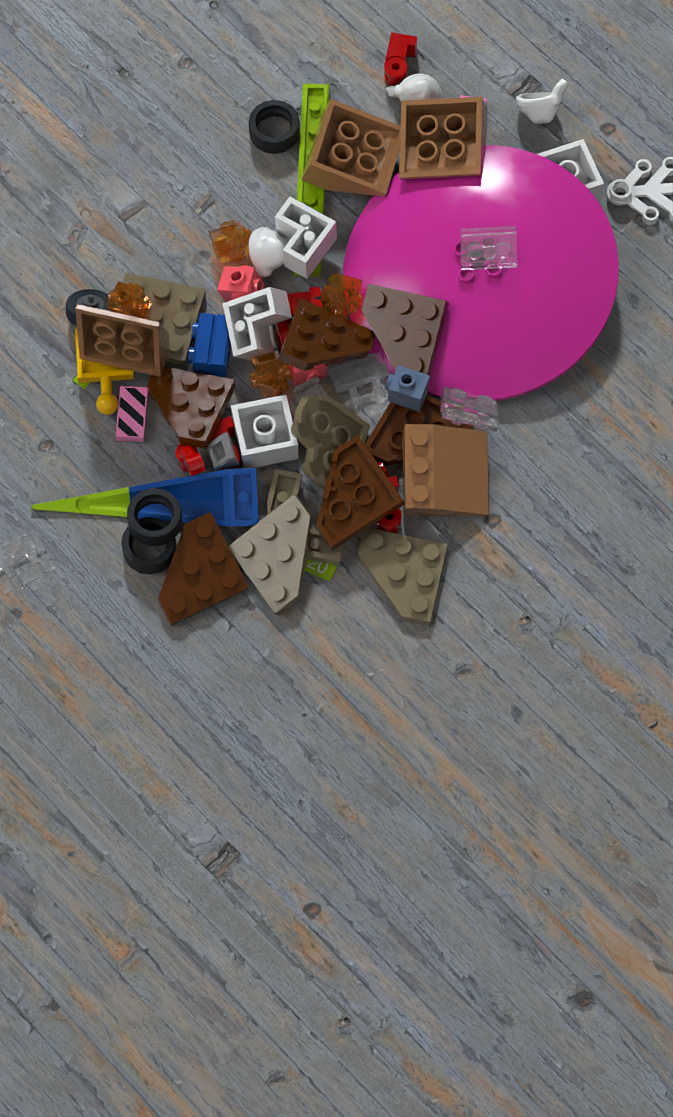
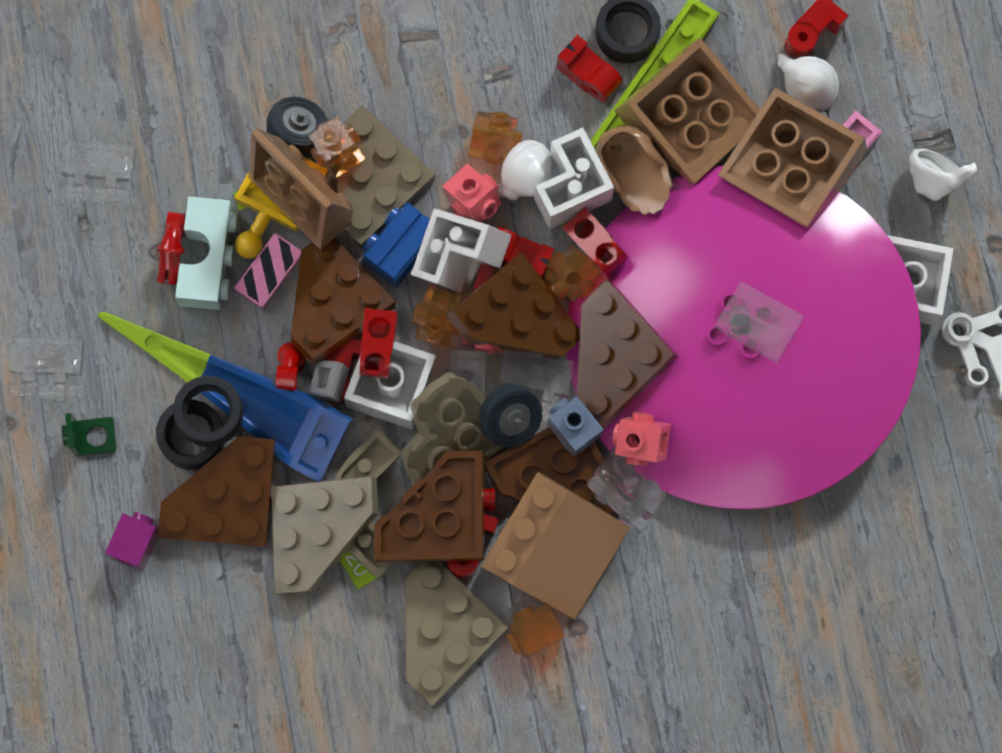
camera: 25 degrees right, 10 degrees up
none -> dark green bracket [62,413,117,457]
none -> magenta brick [105,512,158,571]
none -> red piece [156,211,186,285]
none -> light aqua arch [175,196,238,310]
none -> red leg [359,308,398,379]
none -> black wheel [479,384,542,448]
none -> clear orange brick [506,604,565,660]
none -> red leg [556,34,623,102]
none -> red leg [562,207,629,276]
none -> medium nougat hair [596,125,673,215]
none -> coral brick [612,412,671,466]

